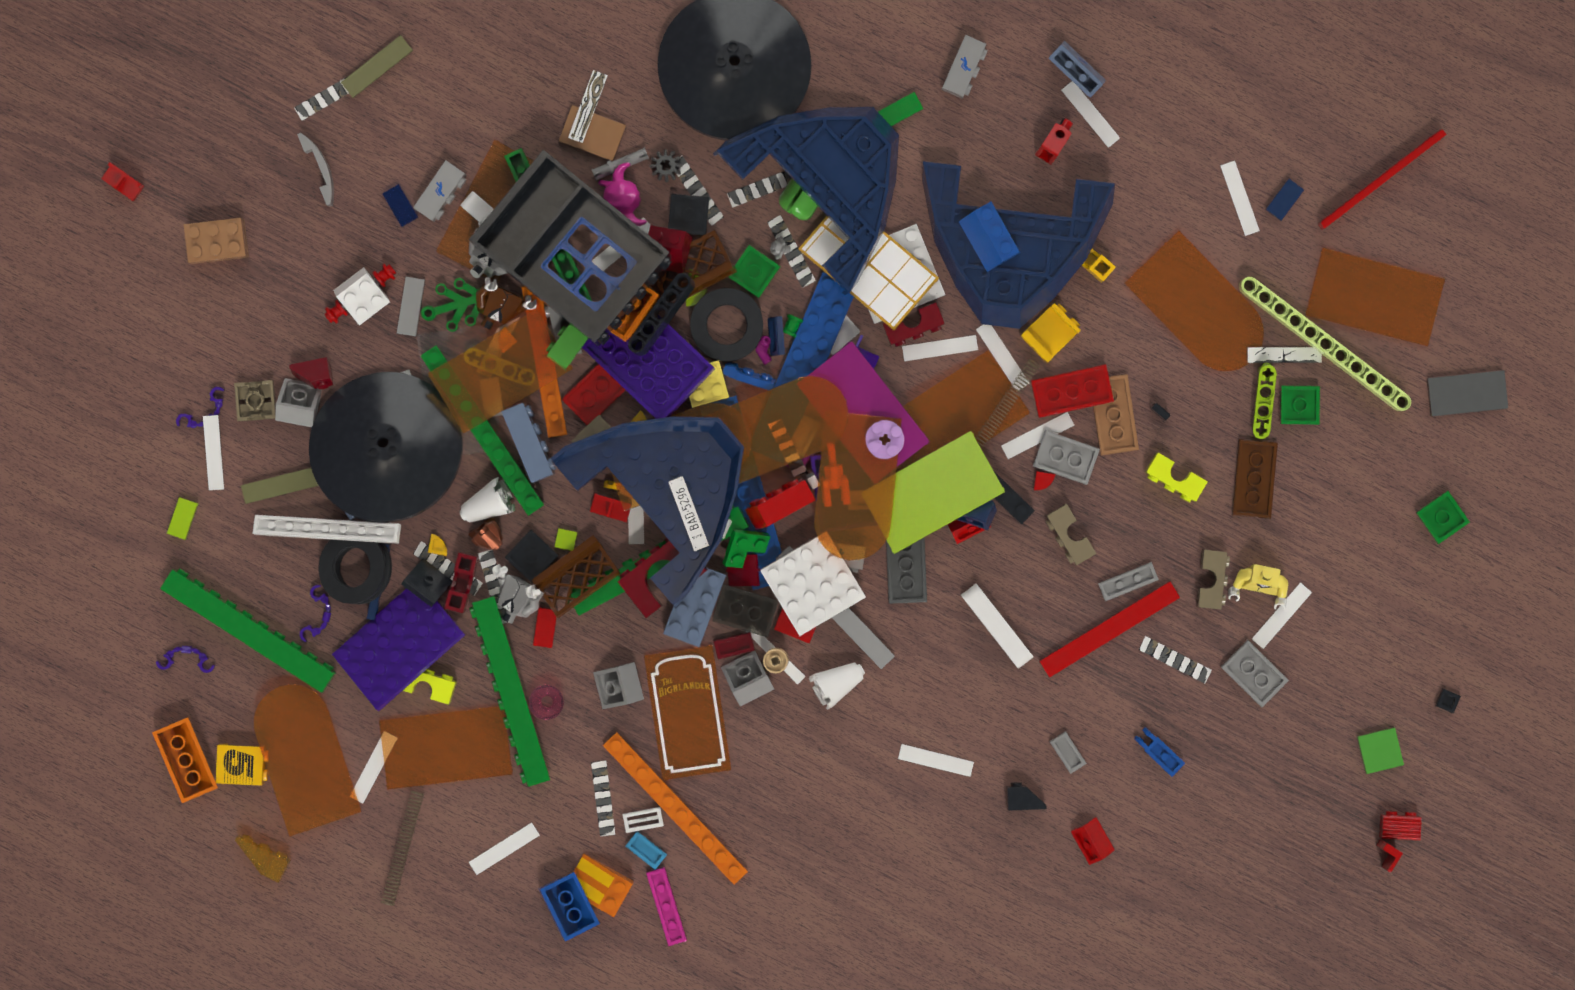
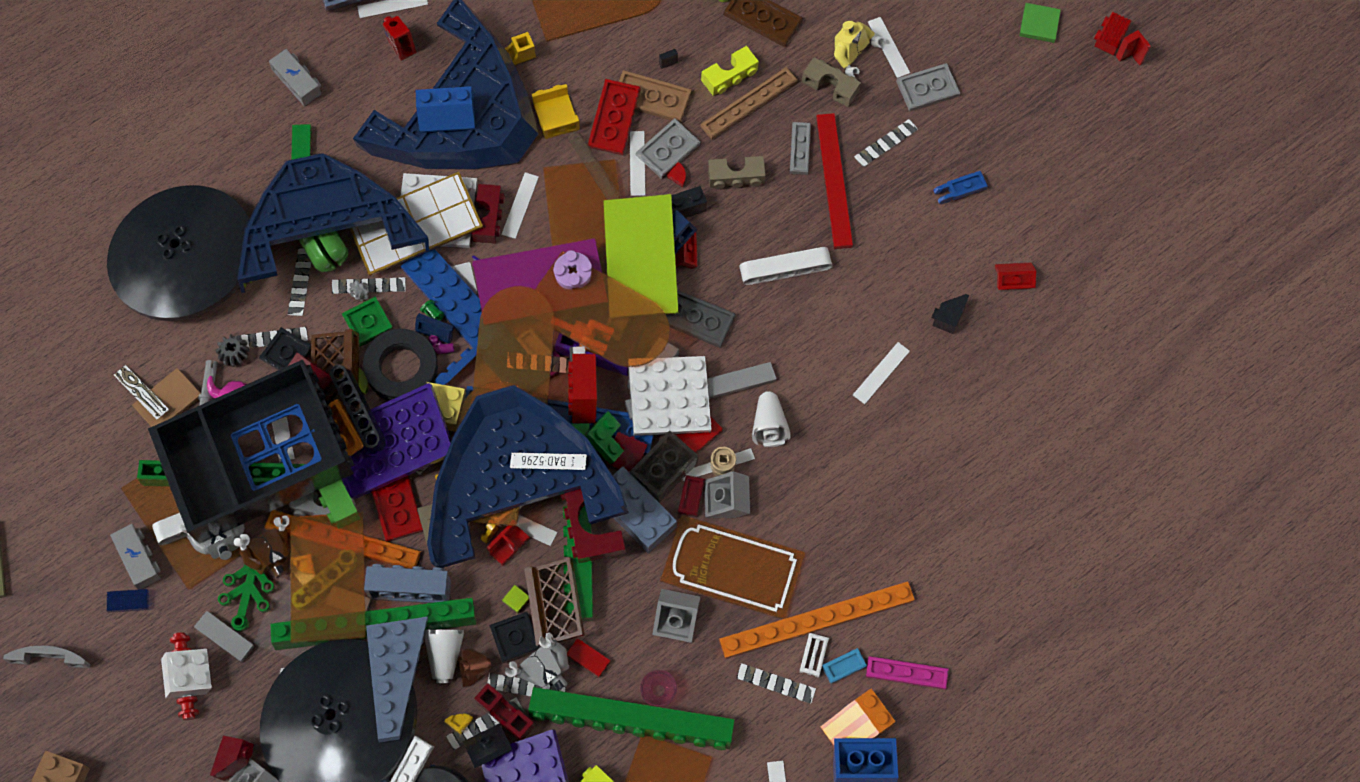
camera: 70 degrees left, 20 degrees down
white sticker [976,324,1029,390] -> none
light grey tile [1049,731,1087,774] -> none
none -> sand blue wing [366,617,428,742]
none -> medium nougat tile [701,67,798,140]

